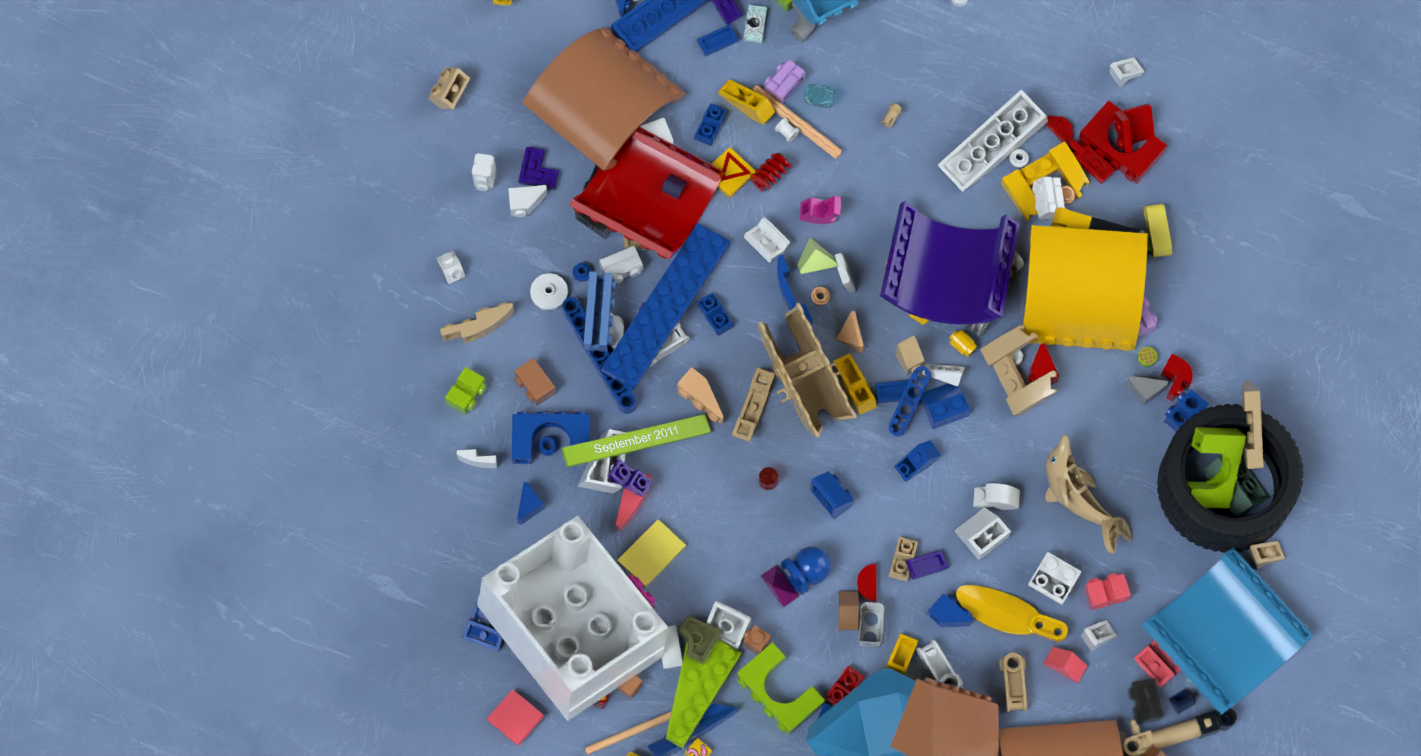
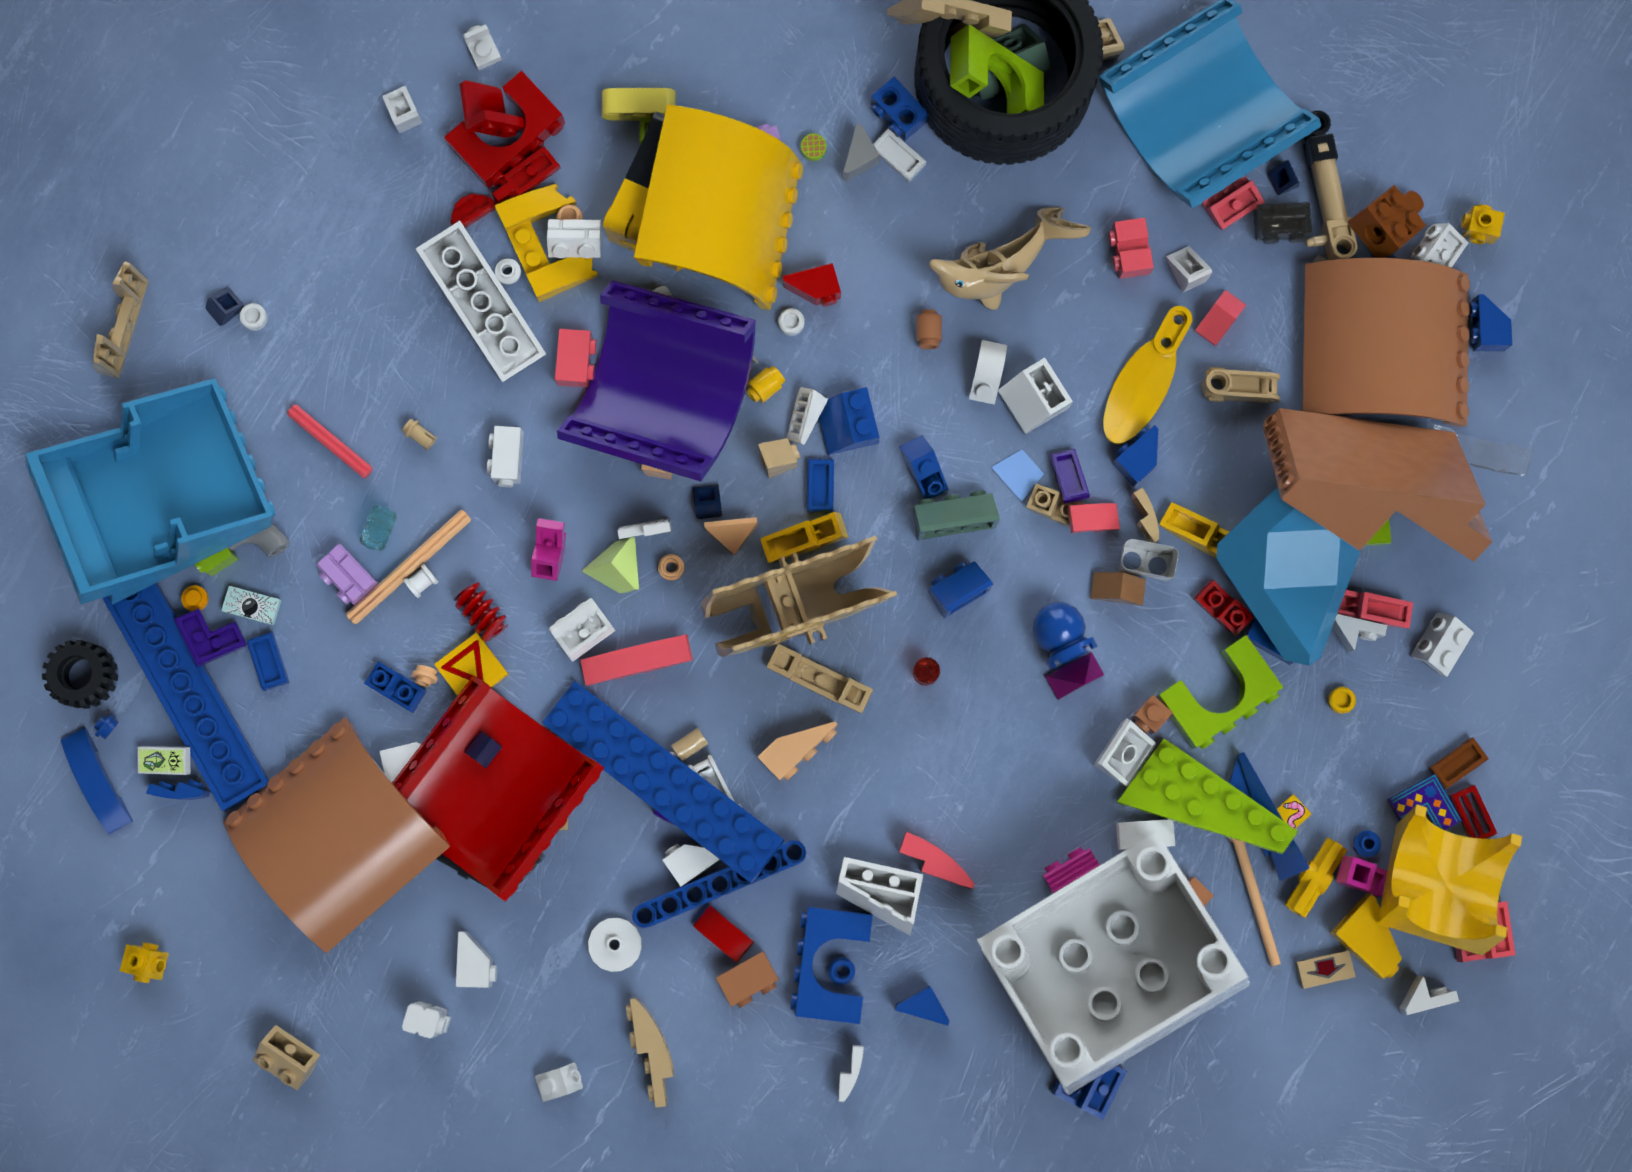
camera: 85 degrees left, 10 degrees up
lime brick [445,367,487,415] -> none
coral slope [487,689,544,746] -> none
dark purple tile [518,147,559,190] -> none
lime tile [561,414,711,468] -> none
blue plate [572,263,591,282] -> none
medium blue brick [584,272,616,352] -> none
white brick [599,246,643,284] -> none
dark purple slope [607,459,653,497] -> none
light yellow tile [617,519,686,588] -> none
olive tile [678,615,722,665] -> none
blue slope [696,293,734,336] -> none
yellow slope [718,79,775,125] -> none
blue slope [777,254,813,326] -> none
red tile [857,563,876,603] -> none
blue beam [889,366,931,437] -> none
white piece [916,639,963,688] -> none
tan wedge [980,325,1058,416] -> none
white slope [1028,552,1082,605] -> none
red brick [1161,354,1193,402] -> none
none -> coral axle [287,404,373,478]
none -> light nougat plate [411,665,438,687]
none -> white bracket [463,25,502,70]
none -> white brick [487,426,524,487]
none -> coral brick [555,329,597,388]
none -> coral slope [580,635,693,686]
none -> tan piece [670,728,708,761]
none -> dark blue slope [693,484,722,519]
none -> red slope [693,905,754,963]
none -> white tile [873,128,927,182]
none -> sand green slope [913,491,1000,540]
none -> nougat brick [916,310,942,349]
none -> light blue sticker [991,449,1044,502]
none -> coral slope [1067,503,1120,533]
none -> tan slope [1130,487,1159,543]

